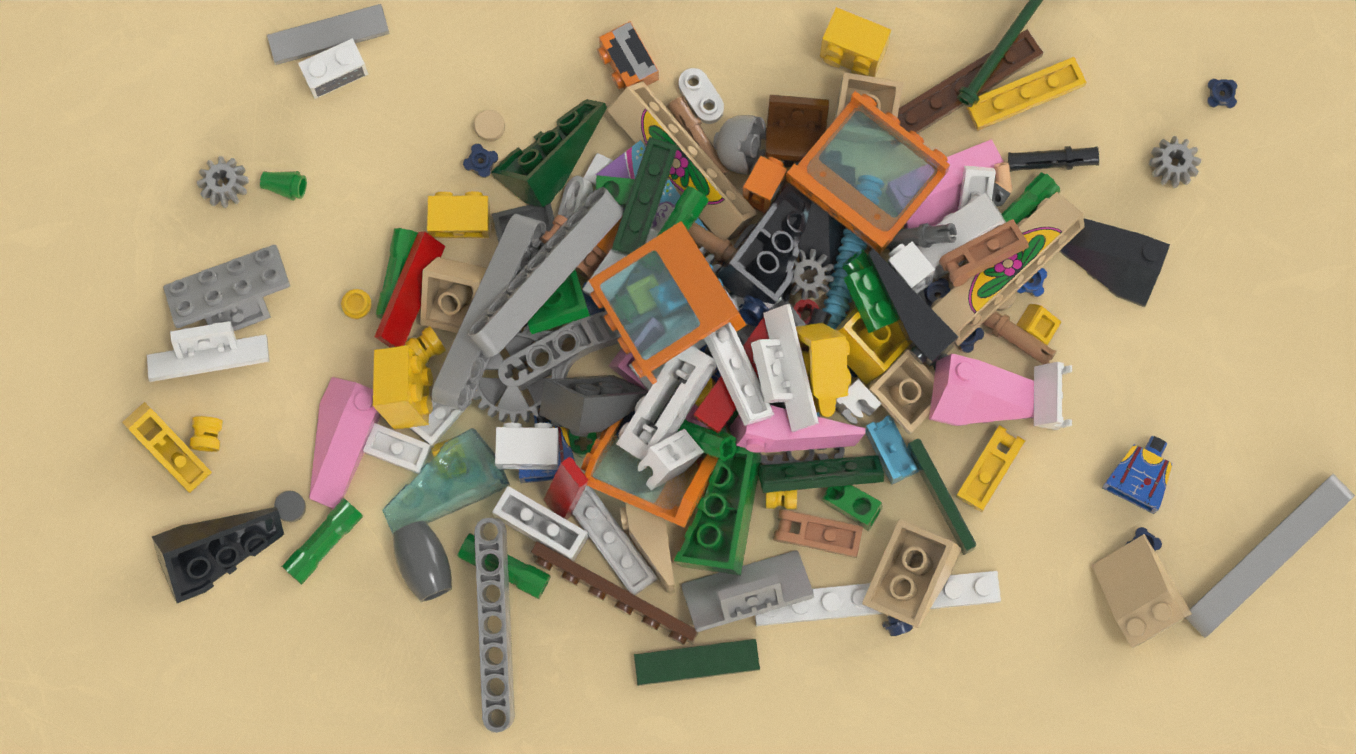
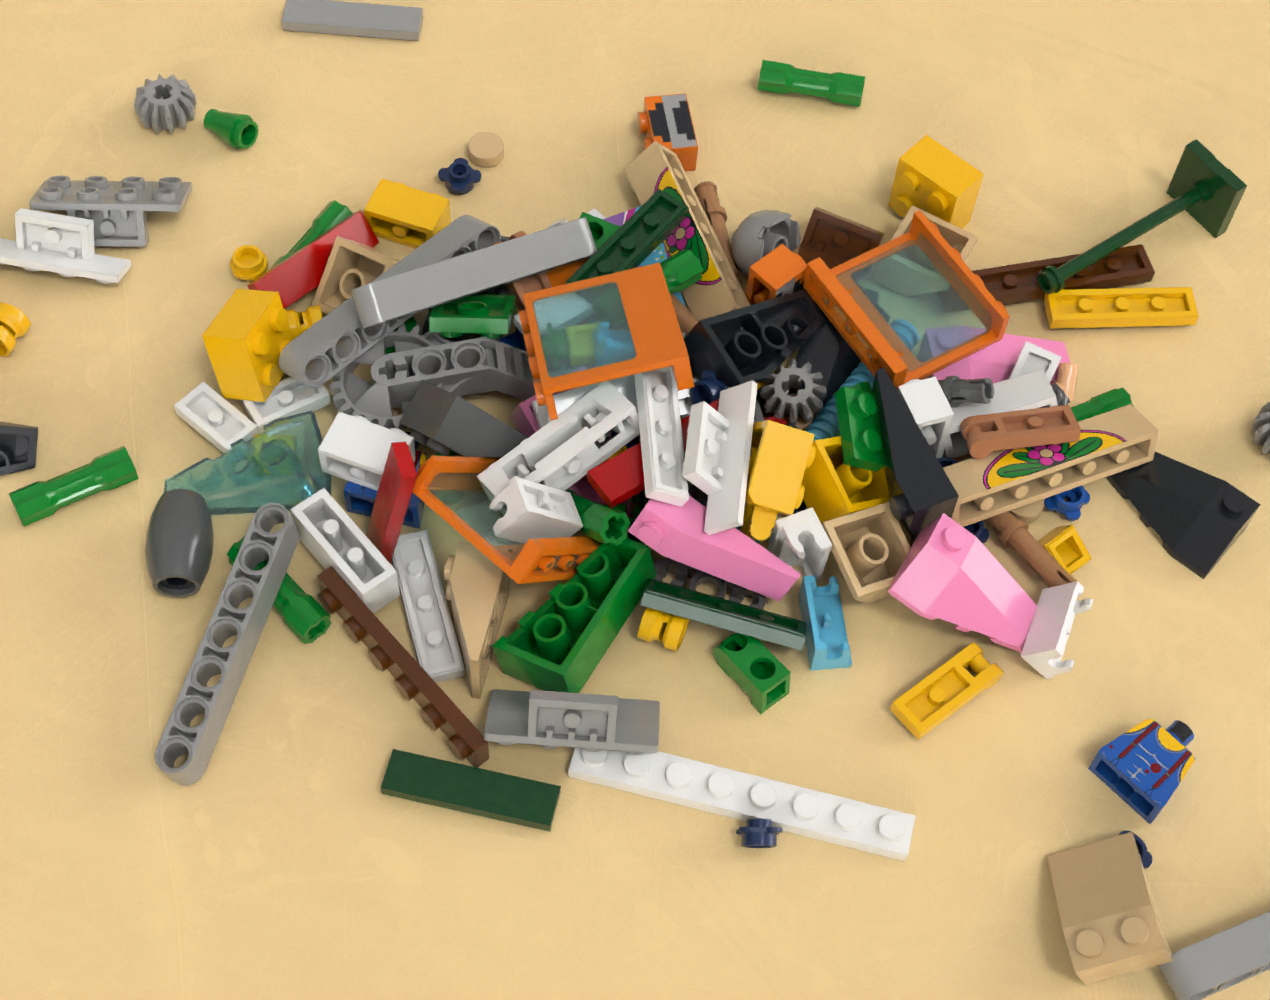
camera: 15 degrees right, 20 degrees down
dark grey tile [274,491,306,523] -> none
white brick [298,38,368,99] -> none
bright pink wedge [309,377,381,509] -> none
dark green wedge [491,99,607,208] -> none
white plate [679,68,724,124] -> none
nougat plate [773,510,863,558] -> none
tan slope [862,519,961,628] -> none
dark green tile [907,438,977,555] -> none
black pin [1008,146,1099,172] -> none

